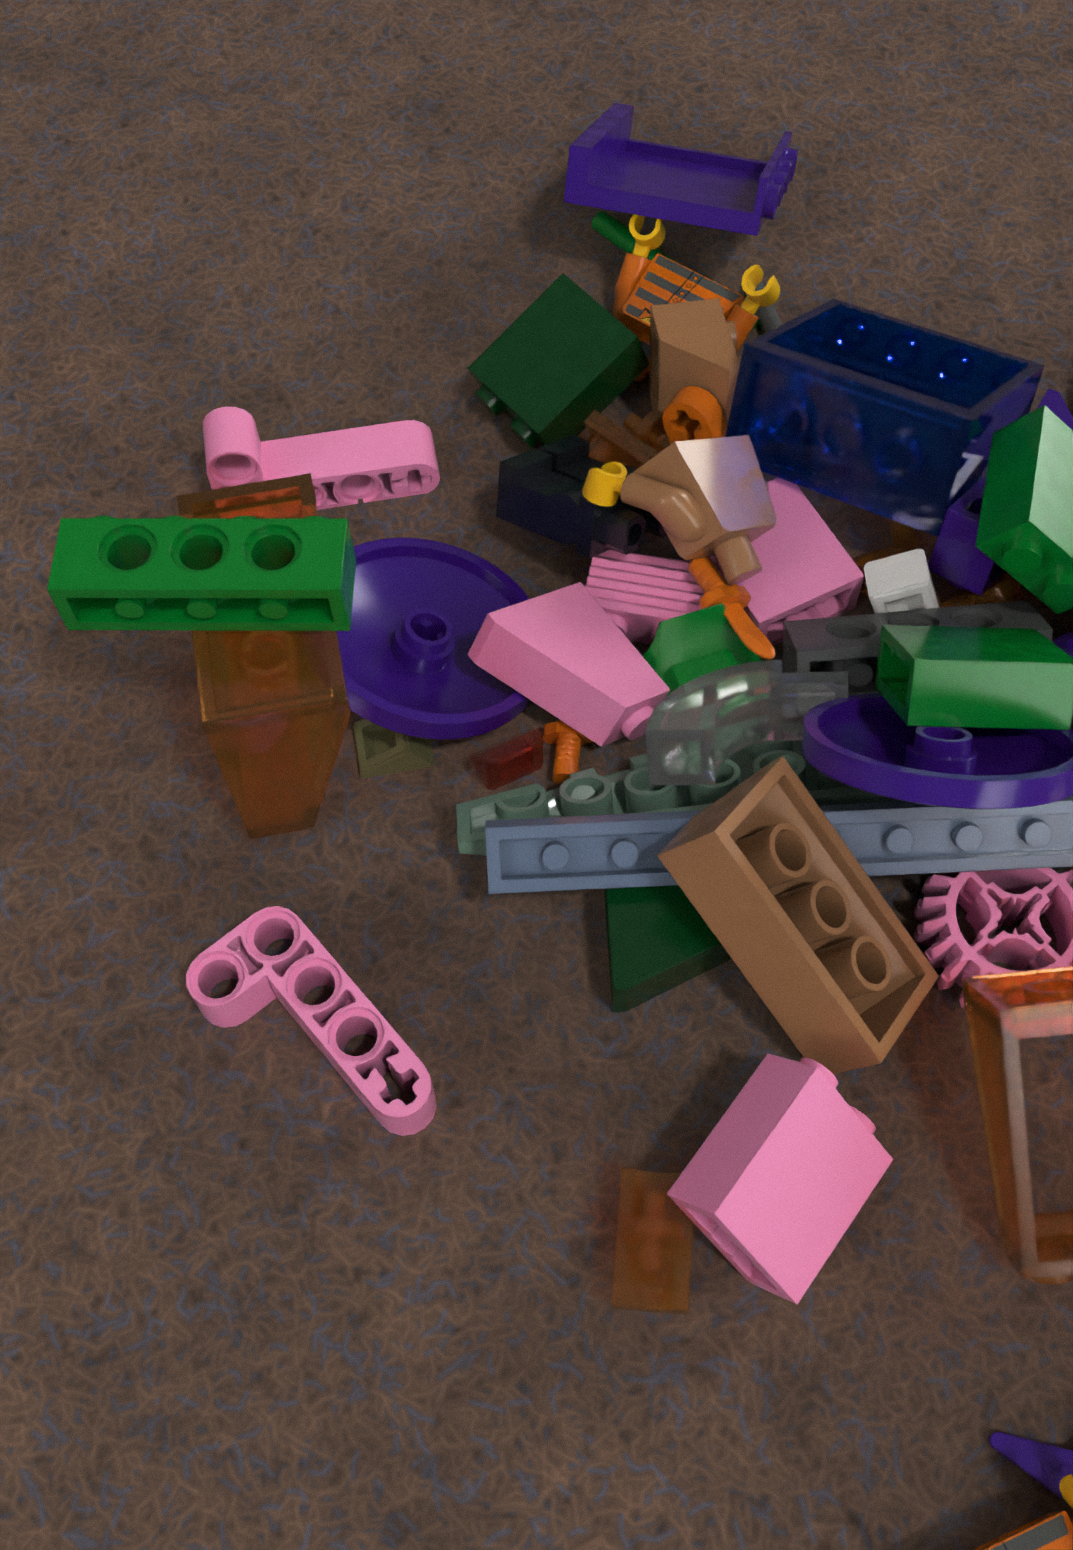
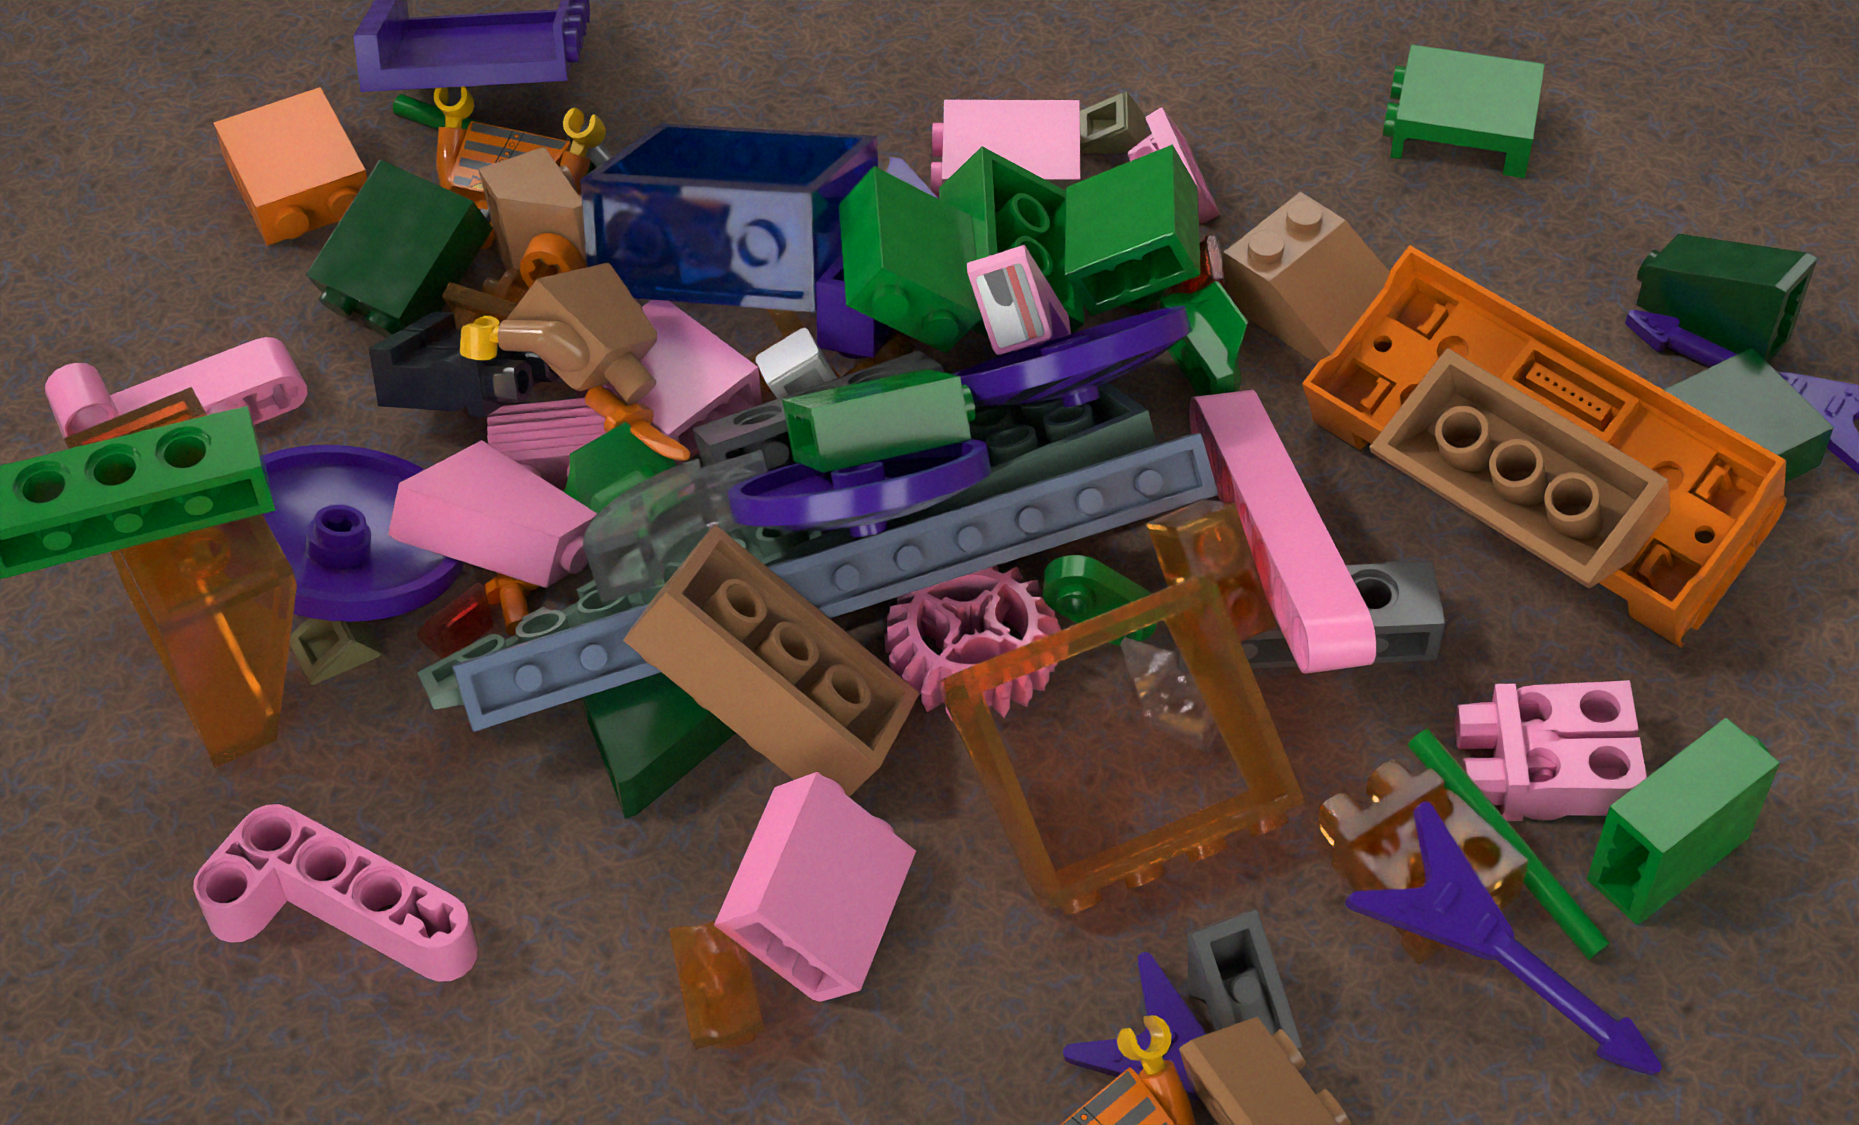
camera: 20 degrees left, 10 degrees down
none -> orange brick [214,87,368,246]

